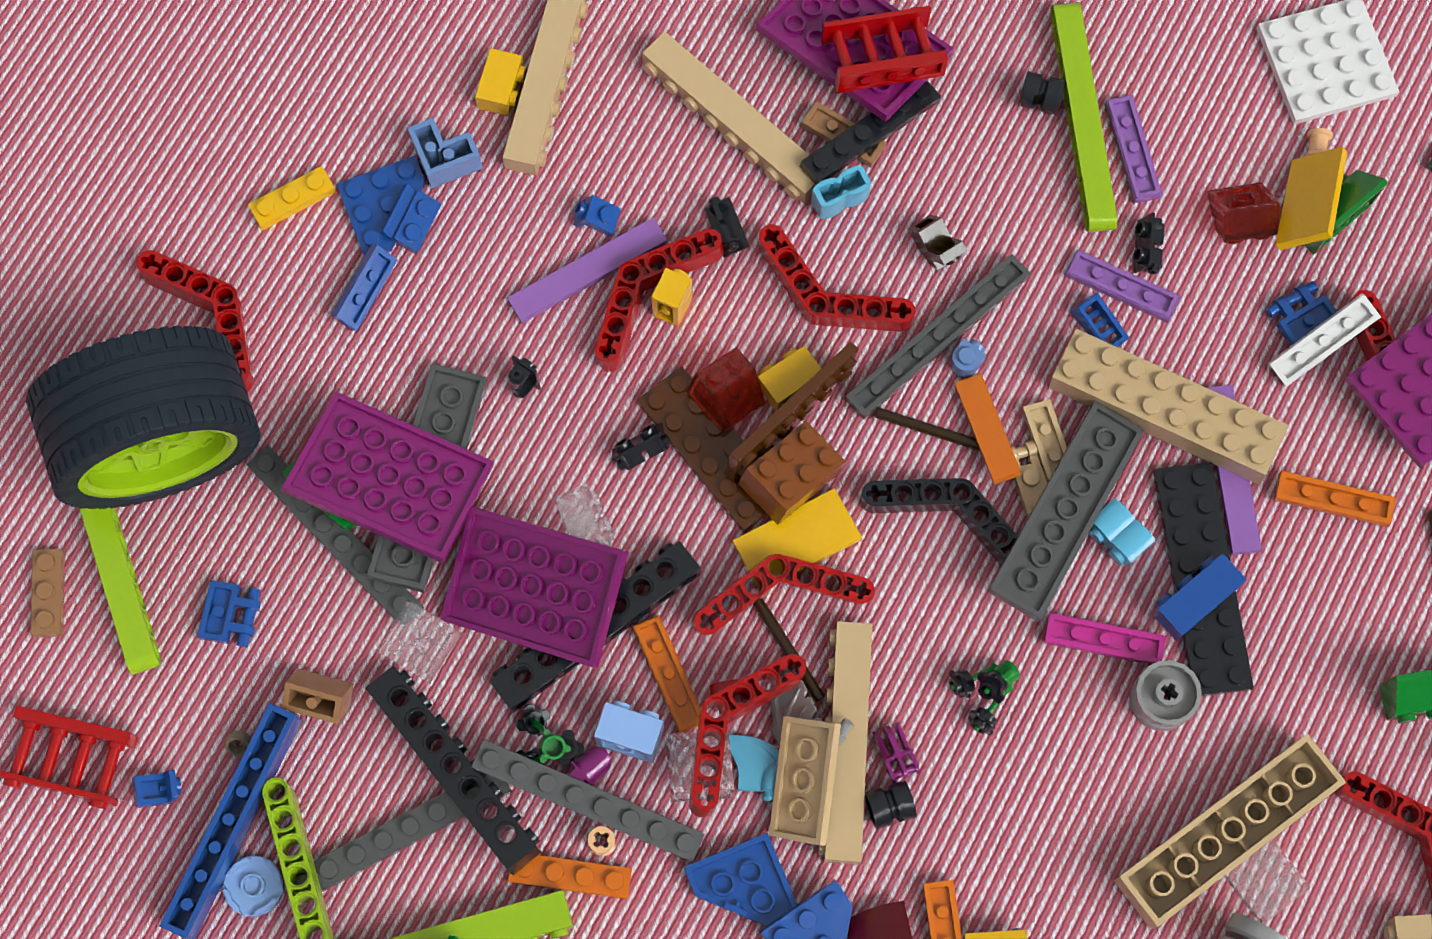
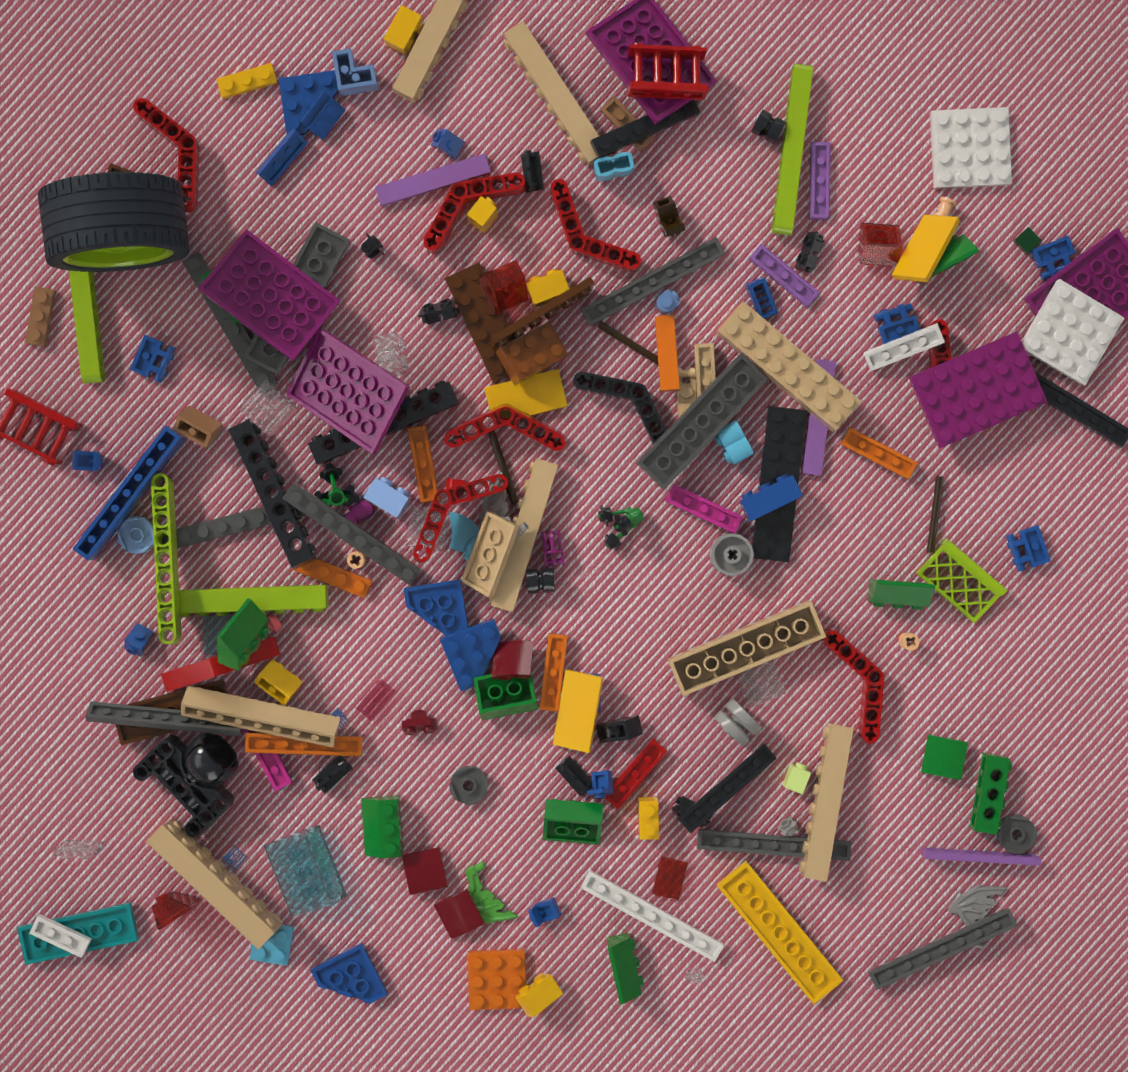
camera: 10 degrees right, 15 degrees up
dark tan hinge [225,730,250,756] -> none

